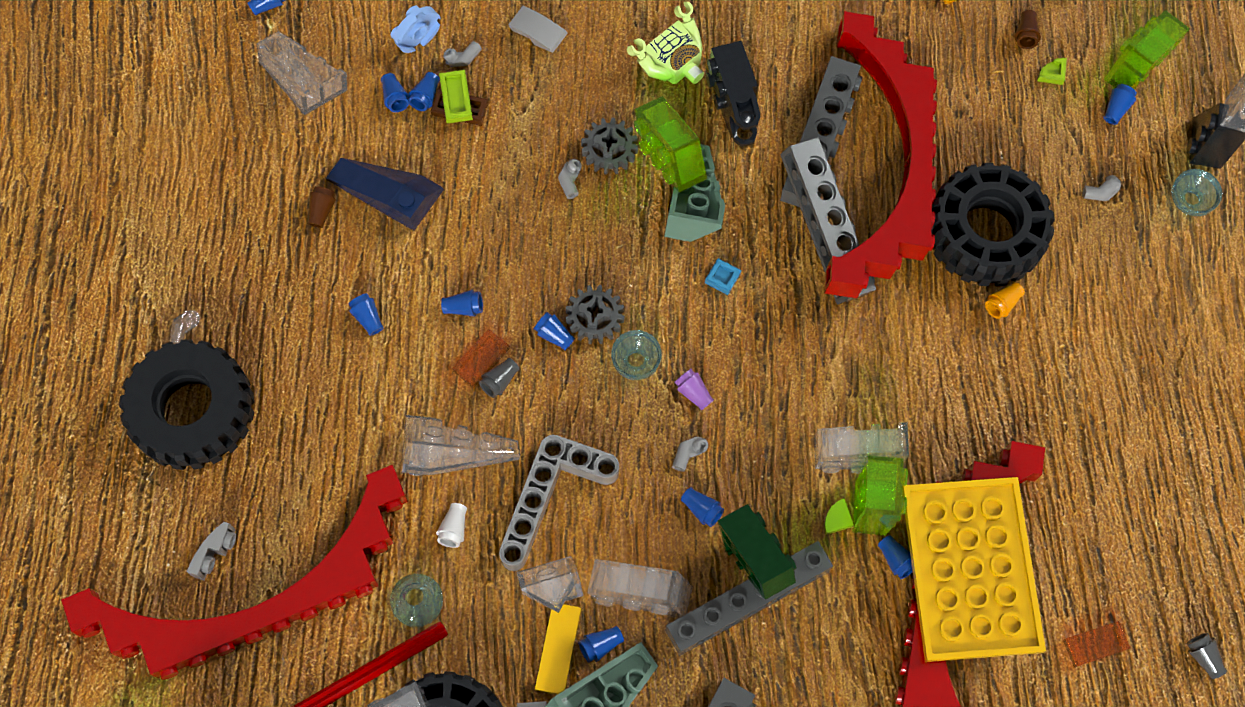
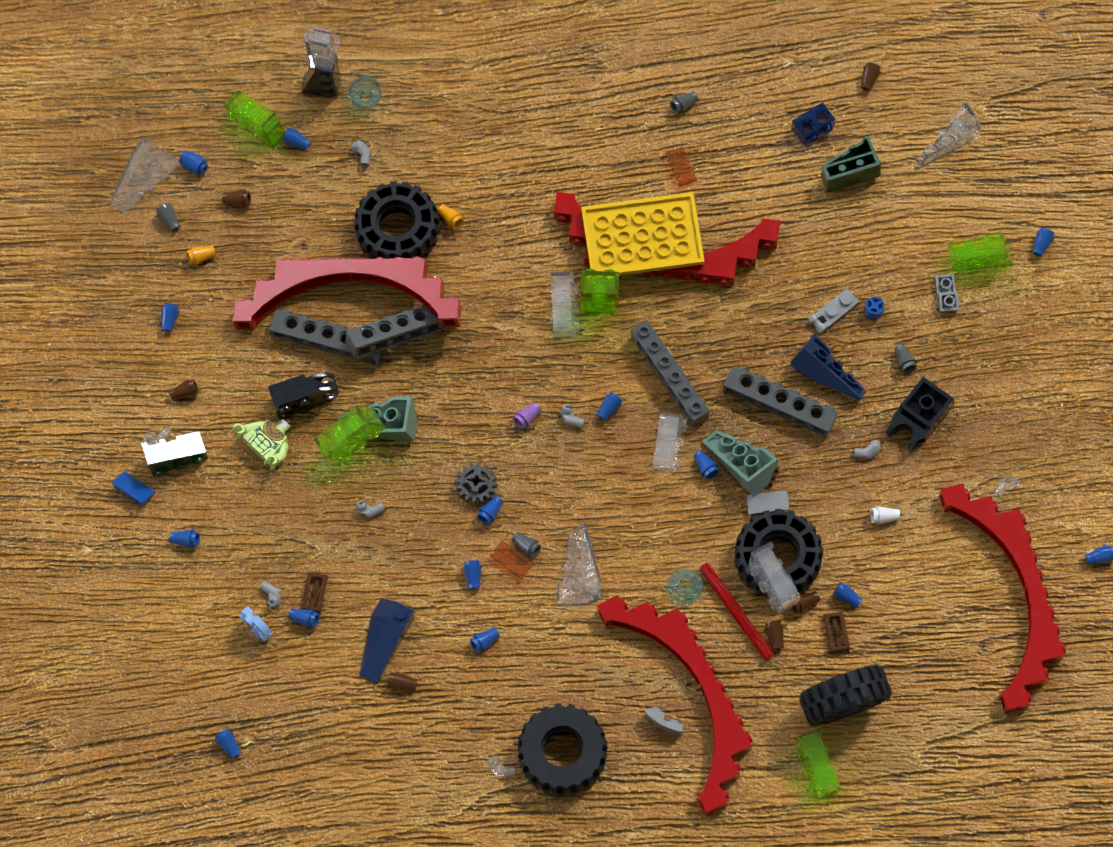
camera: 90 degrees left, 0 degrees up
clear wedge [257,31,347,115] -> none
blue cone [381,73,409,112] -> none
white cone [436,503,467,548] -> none
lime tile [439,70,473,124] -> none
light grey beam [499,435,619,571] -> none
light grey slope [508,6,568,53] -> none
clear slope [516,556,583,613] -> none
yellow tile [535,602,581,695] -> none
dark grey gear [581,118,638,175] -> none
clear light blue piece [611,330,662,380] -> none
dark azure tile [705,258,742,295] -> none
dark green wedge [717,504,797,600] -> none
lime tile [824,499,854,535] -> none
blue cone [878,535,913,579] -> none
lime tile [1037,58,1067,85] -> none

